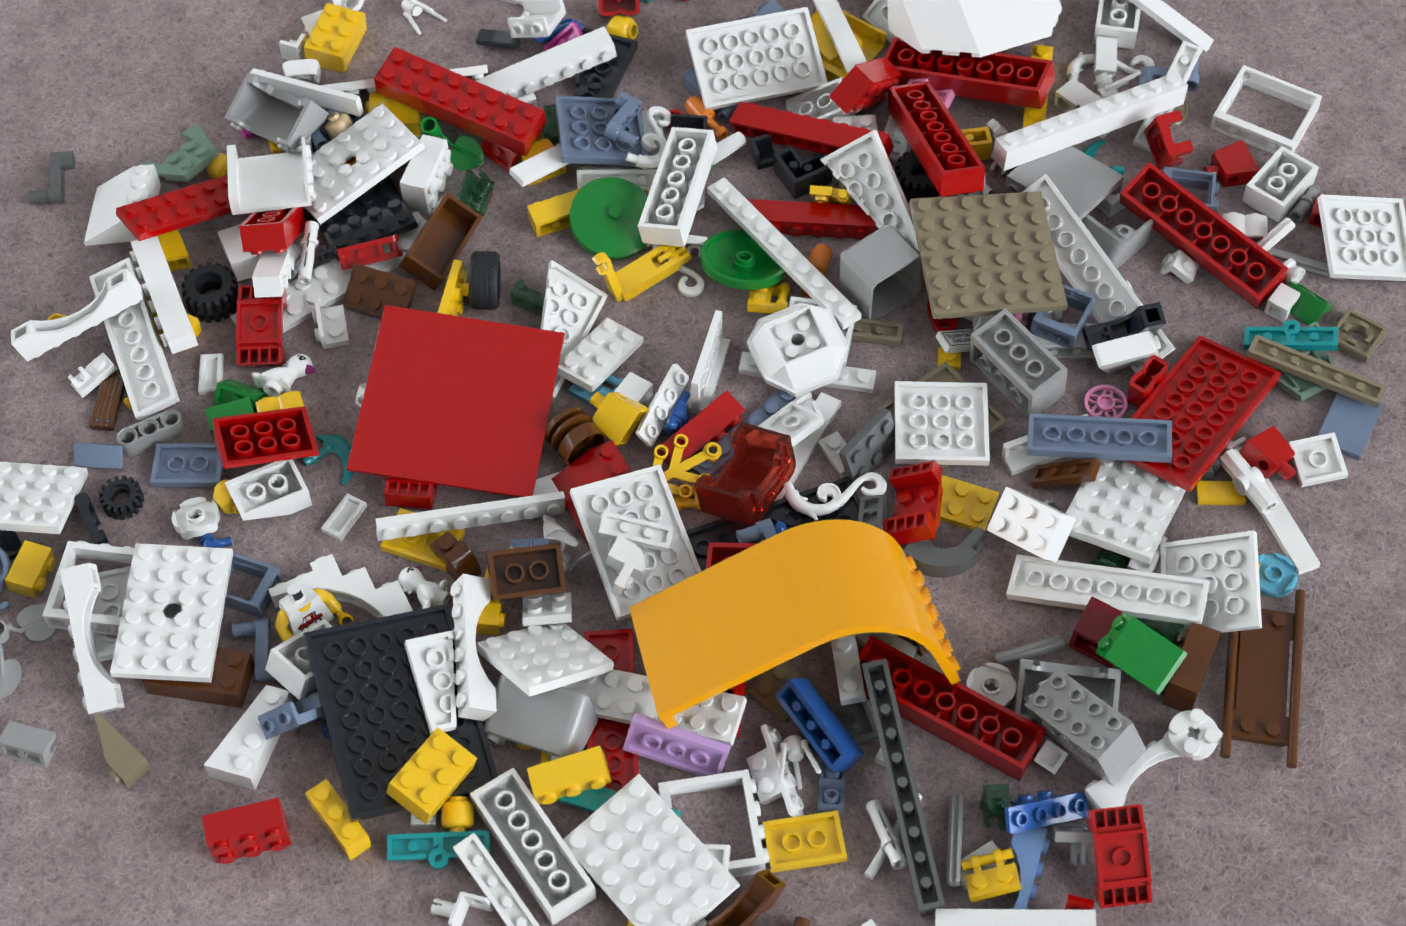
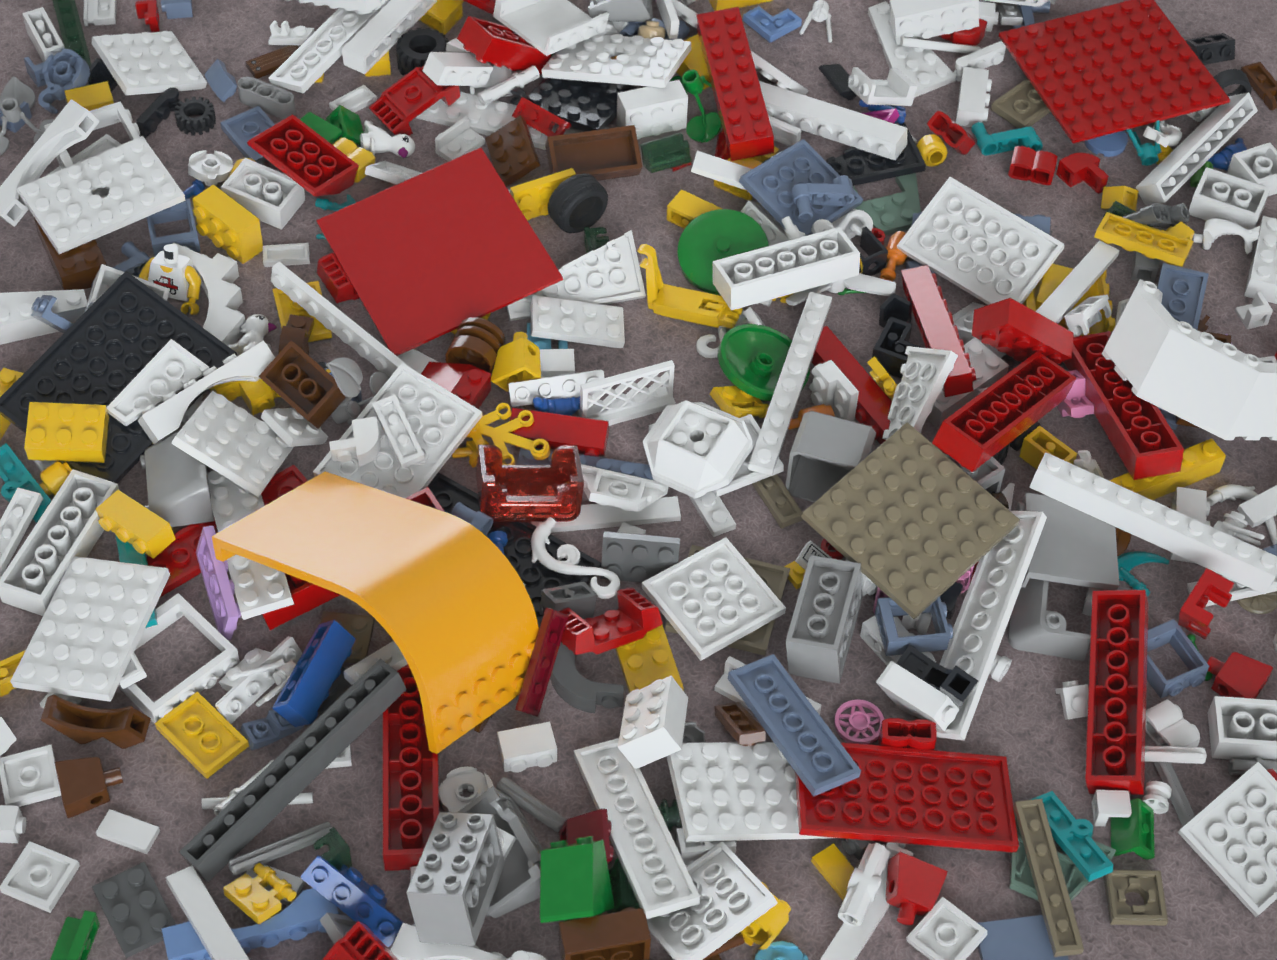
camera: 50 degrees right, 5 degrees down
none -> yellow brick [192,184,263,264]
none -> white tile [365,161,422,185]
none -> white brick [497,721,557,773]
none -> dark red tile [515,608,569,717]
none -> medium blue plate [743,6,802,43]
none -> white plate [809,360,859,422]
none -> sand green wing [853,173,921,235]
none -> white hinge [1064,294,1112,337]

